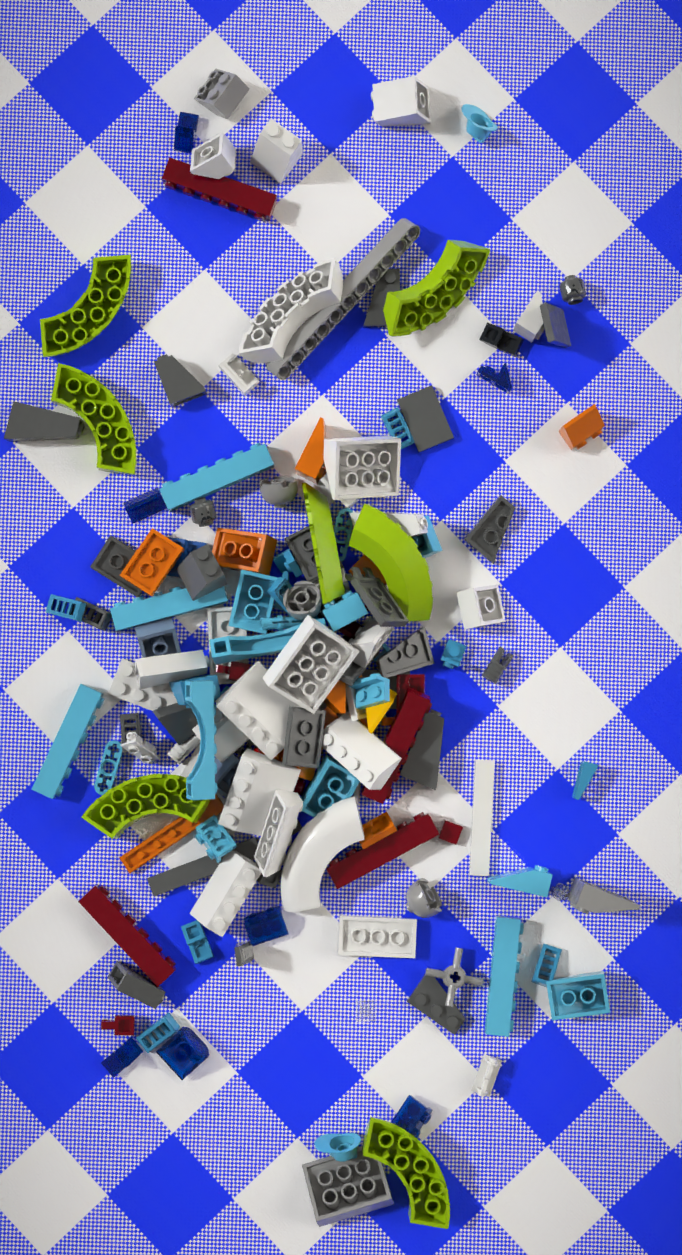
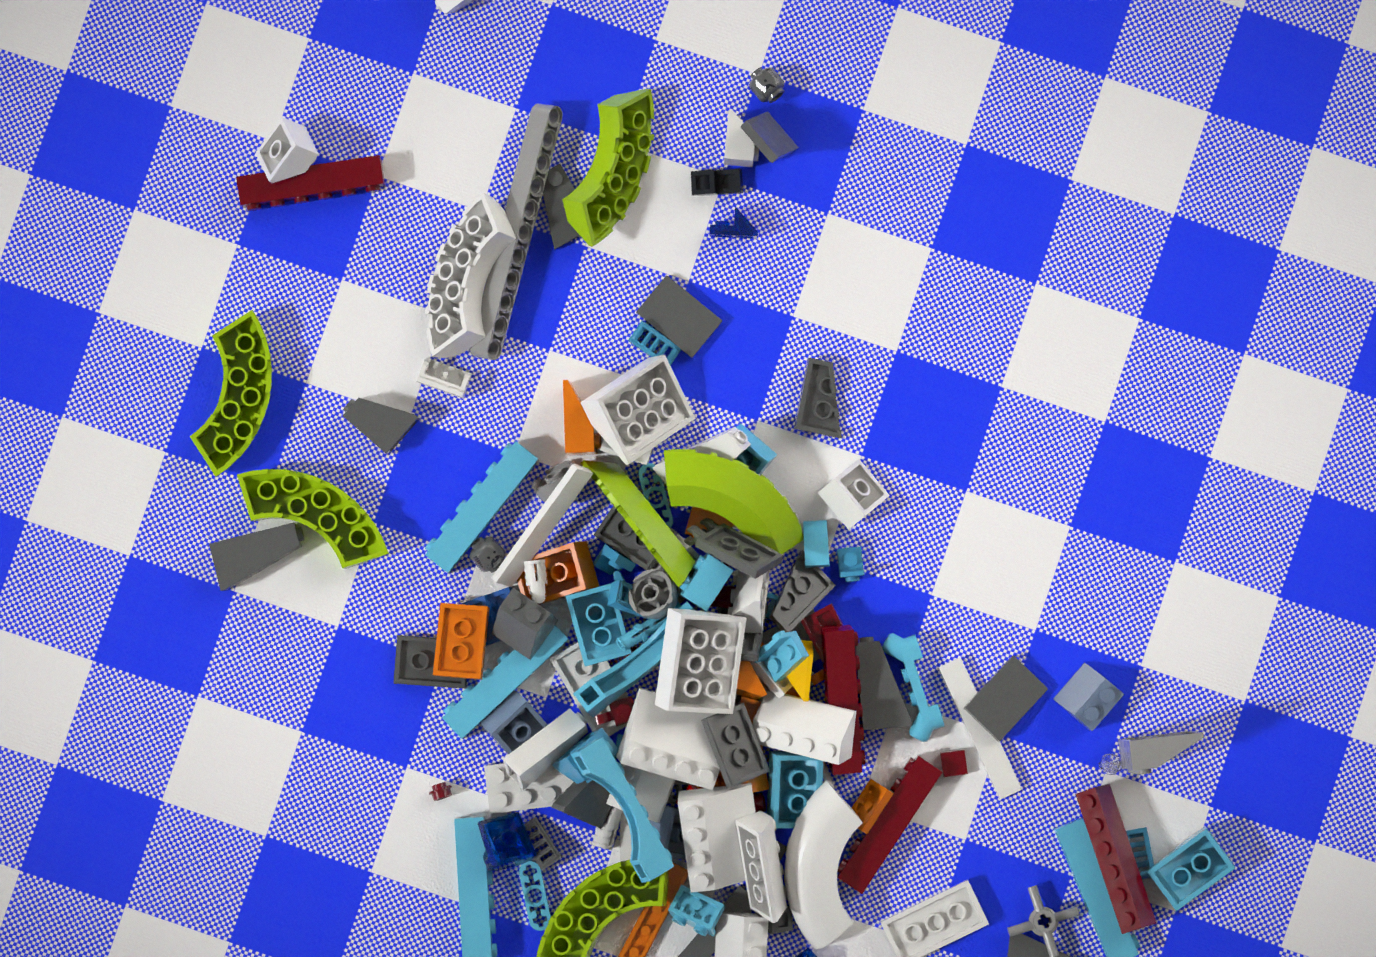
camera: 25 degrees left, 0 degrees up
dark azure slope [46,594,86,622] -> none
dark grey slope [71,597,112,631] -> none
white hinge [120,732,160,763] -> none
clear blue slope [123,488,167,524] -> none
clear blue slope [174,112,199,154] -> none
light grey slope [194,69,250,119] -> none
white slope [250,118,303,184] -> none
light grey cylinder [406,878,442,918] -> none
dark grey hinge [481,646,513,684] -> none
medium azure slope [487,865,553,897] -> none
orange slope [558,404,605,450] -> none
dark azure slope [572,761,598,800] -> none
none -> dark red plate [429,782,452,801]
none -> clear blue slope [478,812,537,871]
none -> white tile [492,464,593,587]
none -> white hinge [523,559,548,604]
none -> medium azure slope [803,520,830,568]
none -> medium azure plate [882,633,945,742]
none -> dark grey tile [964,655,1048,742]
none -> sand blue slope [1053,662,1124,731]
none -> dark red brick [1075,784,1156,934]

